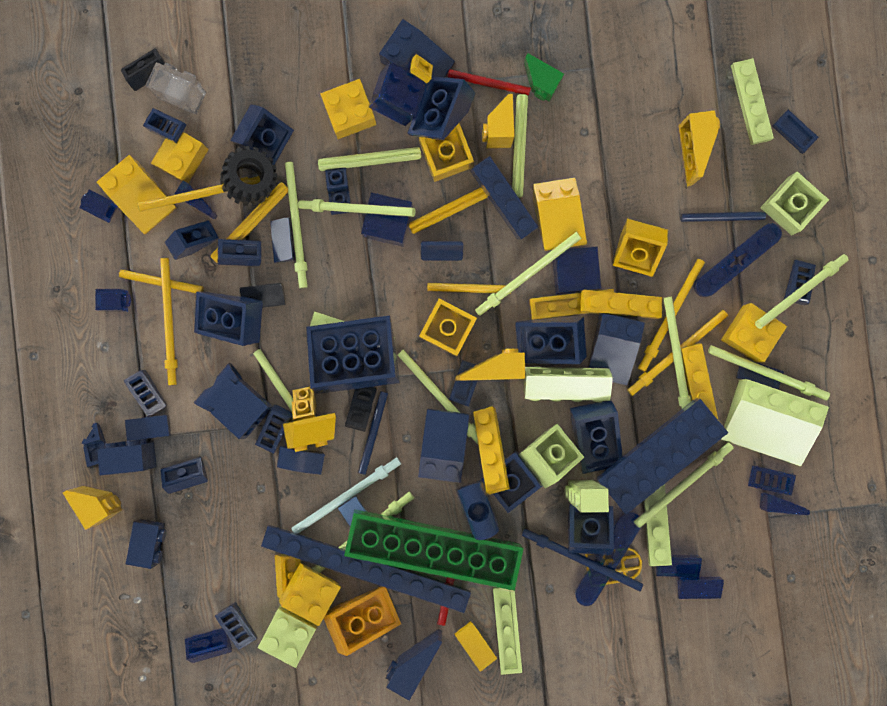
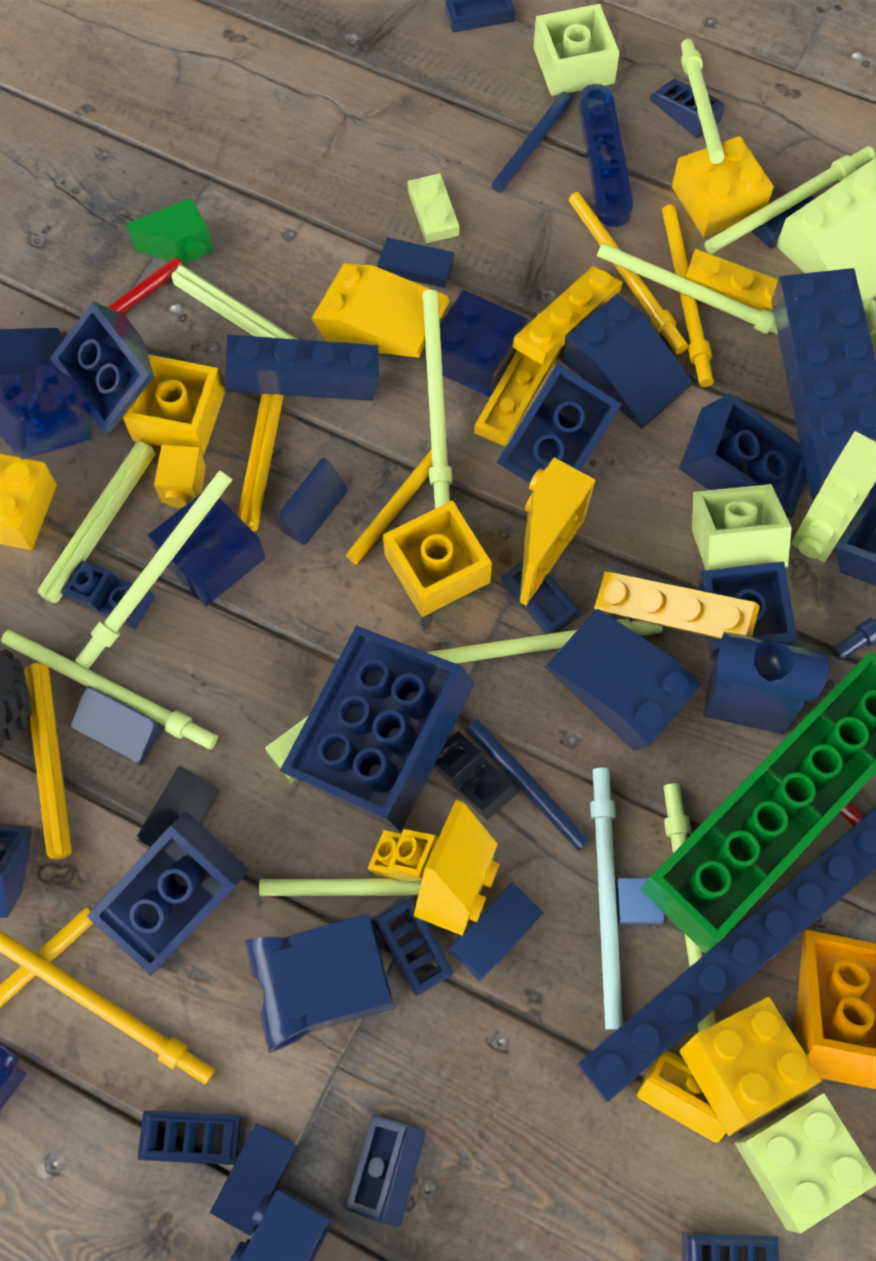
camera: 50 degrees left, 20 degrees down
dark blue slope [218,239,261,266] -> none
yellow tile [410,54,433,83] -> none
yellow slope [482,94,514,149] -> none
yellowish green brick [524,367,613,402] -> none
yellow slope [612,218,668,277] -> none
yellow slope [679,110,720,187] -> none
yellowish green plate [731,58,774,145] -> none
none -> yellow brick [154,445,206,508]
none -> dark blue tile [377,237,454,288]
none -> yellowish green plate [407,173,459,243]

